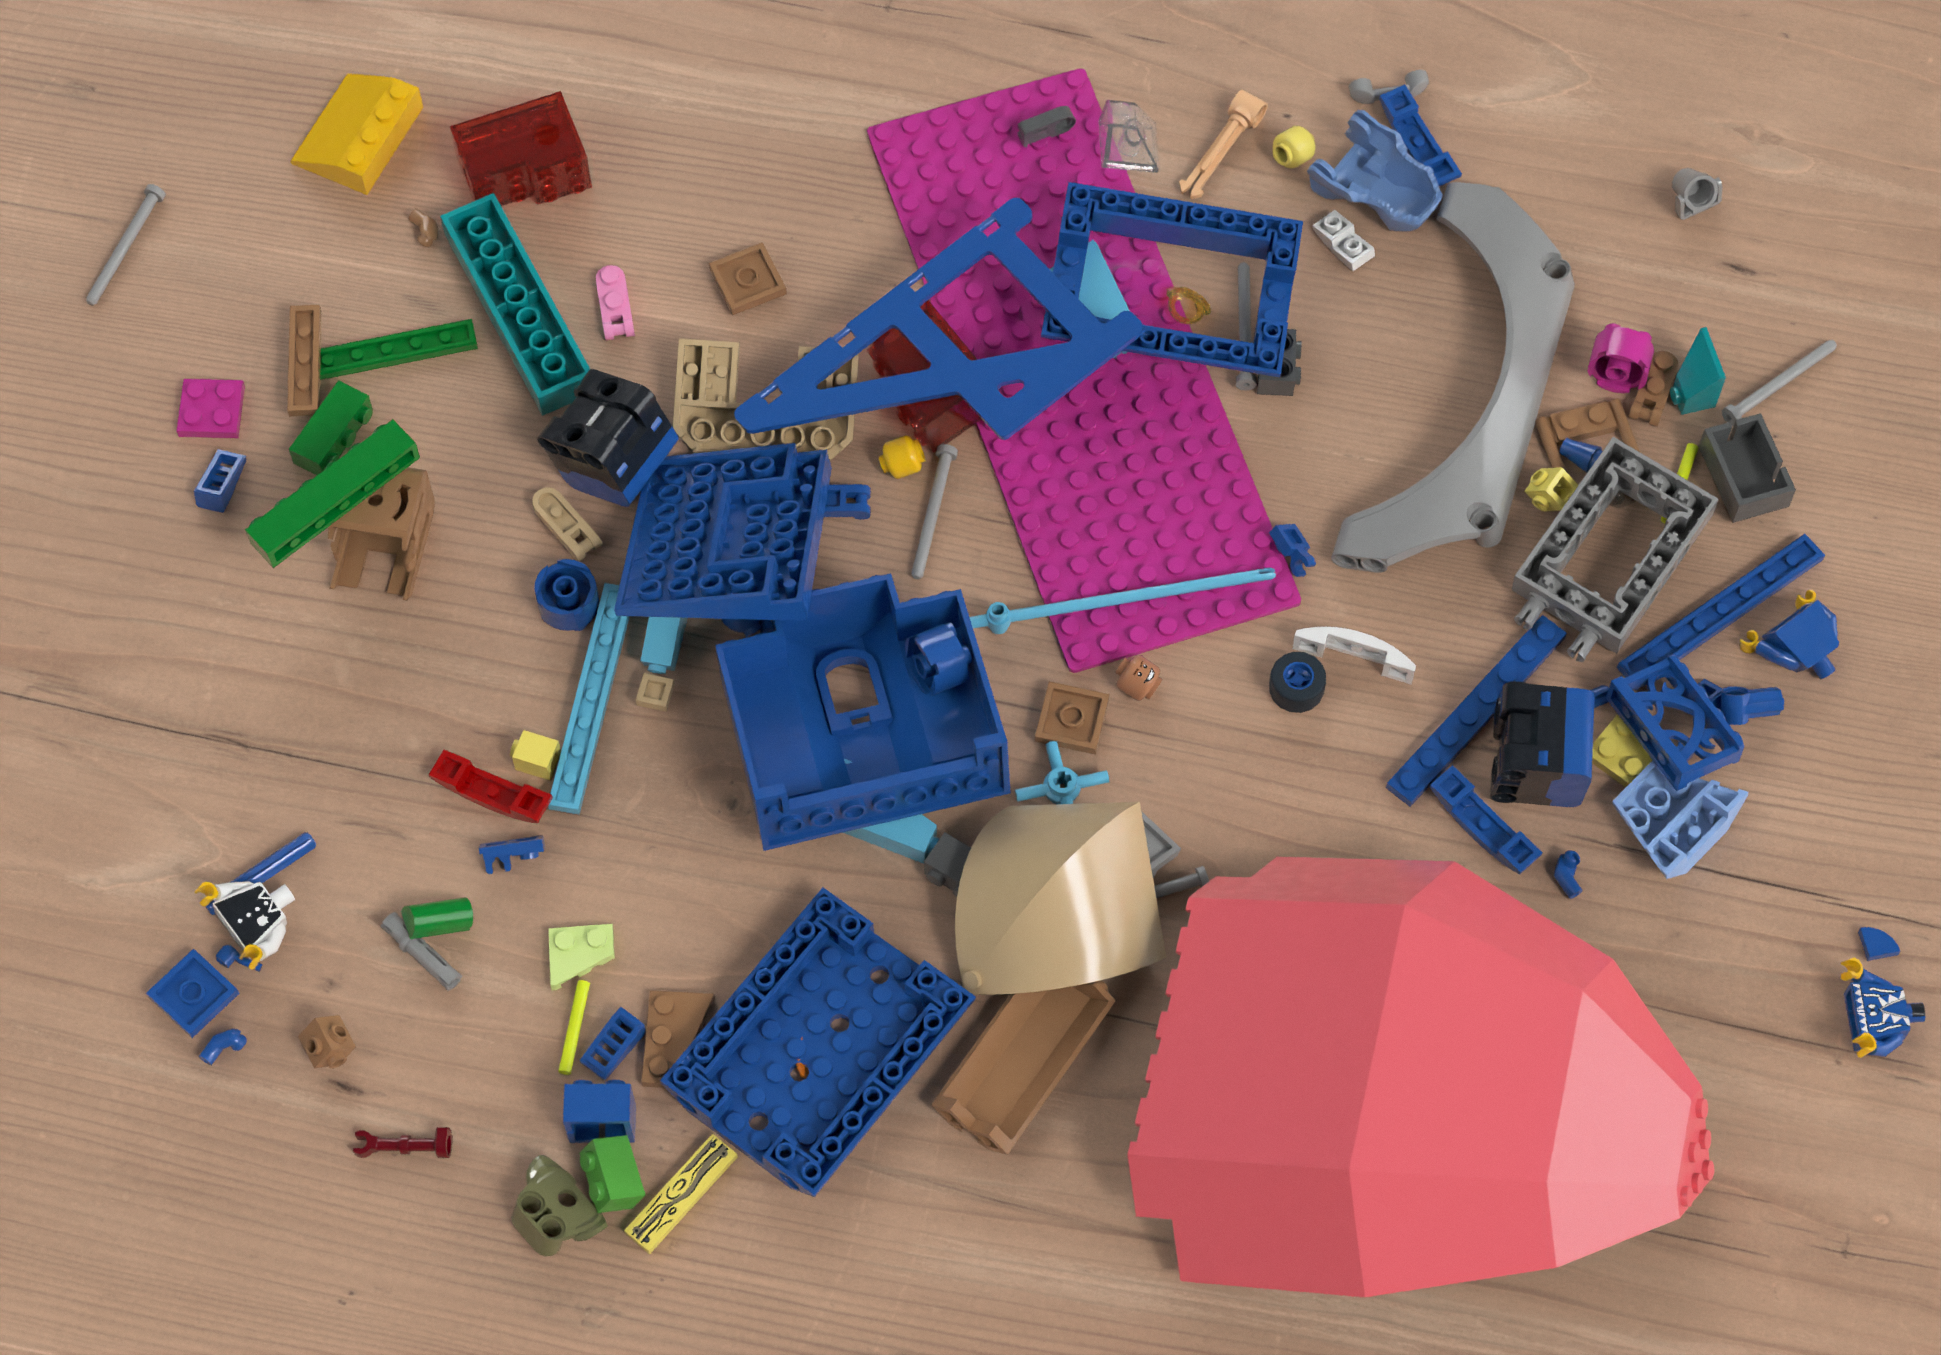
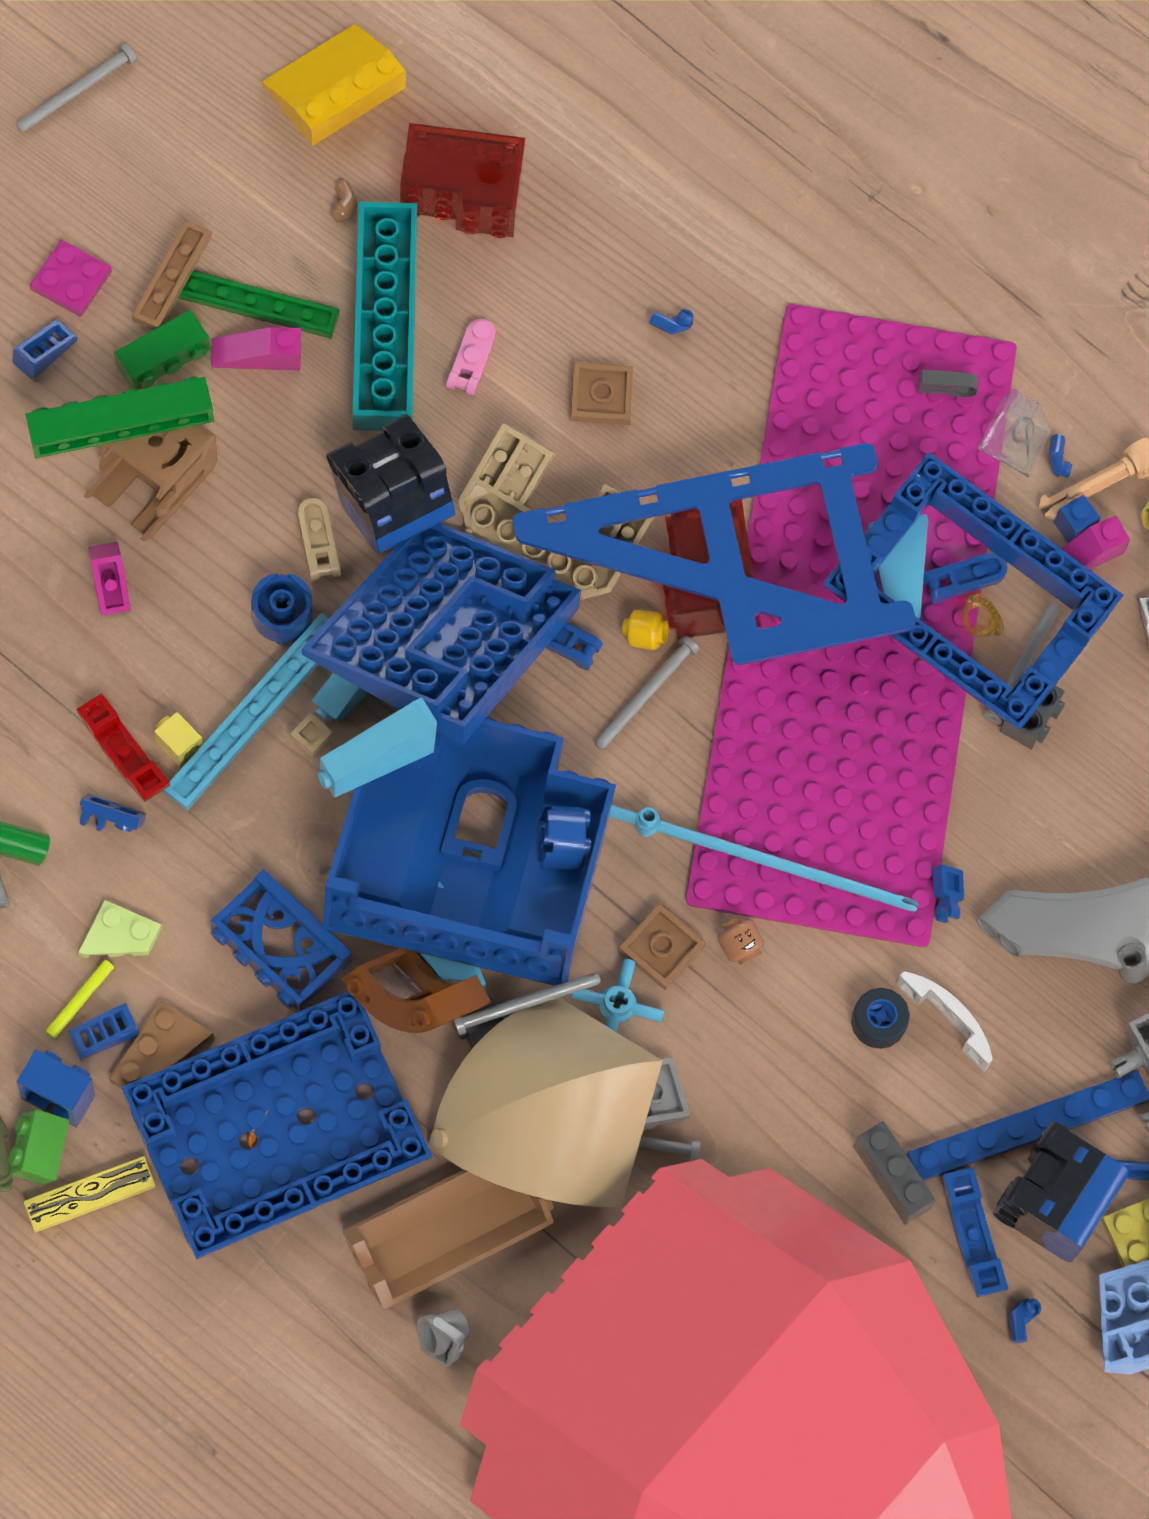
camera: 20 degrees right, 5 degrees up
none -> dark pink slope [88,542,131,616]
none -> blue fence [210,869,352,1012]
none -> dark pink slope [211,327,302,371]
none -> medium azure slope [317,697,437,798]
none -> dark orange window [342,948,491,1033]
none -> light grey piece [417,1309,469,1367]
none -> light grey bar [454,973,601,1036]
none -> blue arm [649,309,694,335]
none -> dark grey brick [853,1121,936,1225]
none -> blue plate [923,553,1008,604]
none -> blue arm [1049,434,1072,478]
none -> blue brick [1054,494,1101,543]
none -> dark pink slope [1061,515,1130,570]

